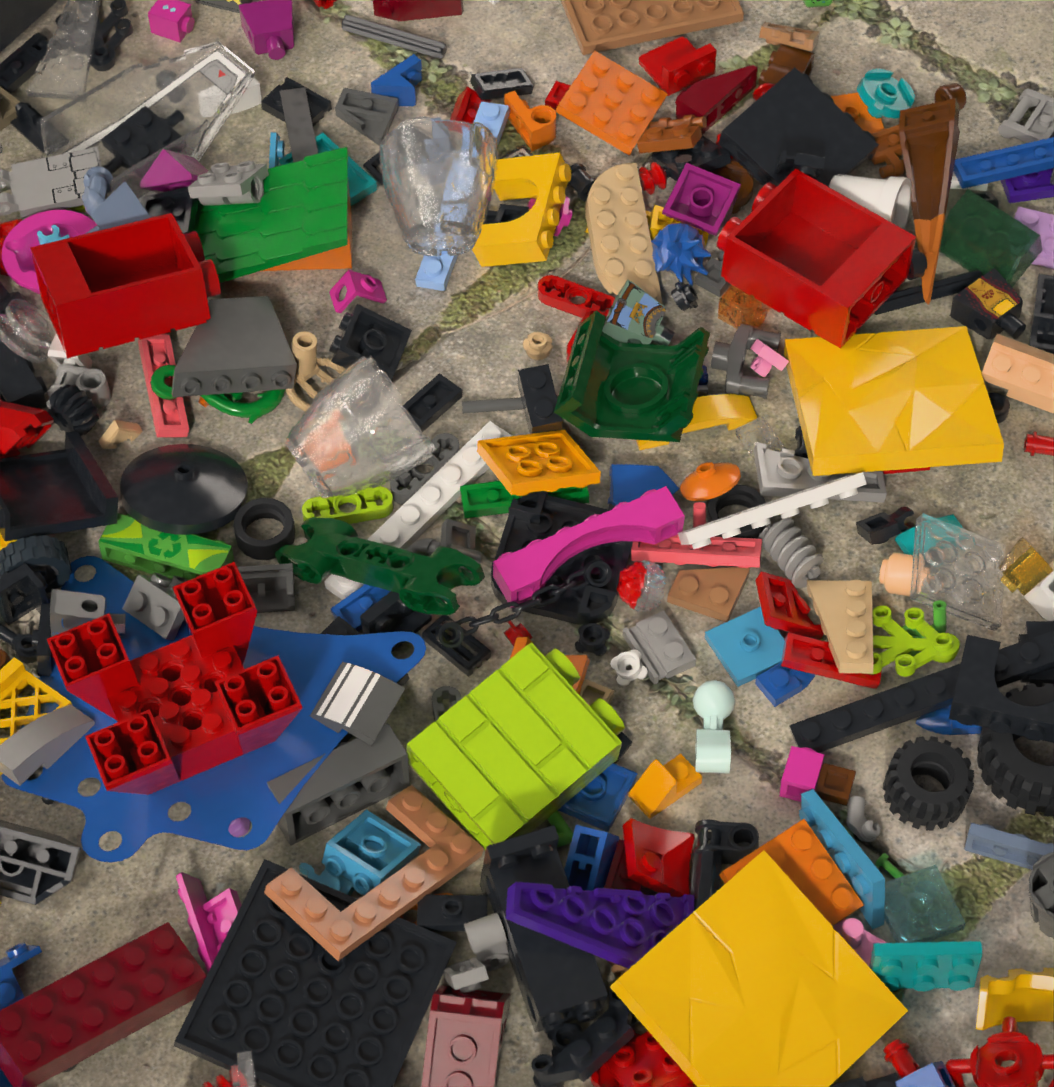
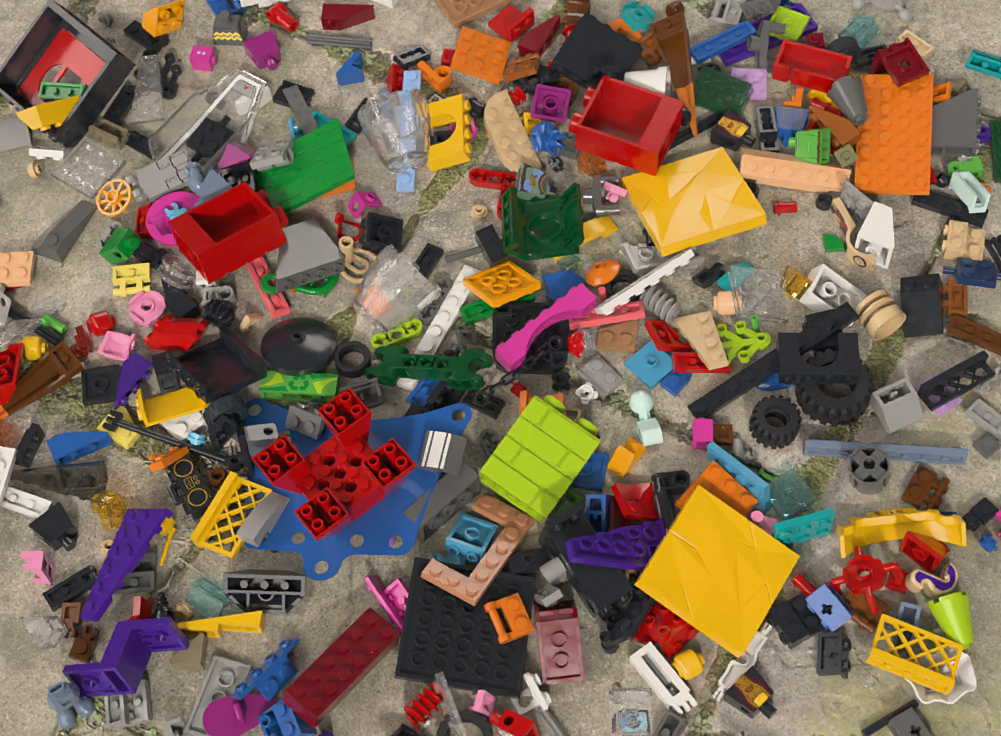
camera: 10 degrees left, 5 degrees up
dark grey wing [335,87,399,146] -> none
none -> red piece [334,212,363,242]
none -> orange plate [484,593,534,644]
none -> clear light blue slope [556,254,582,272]

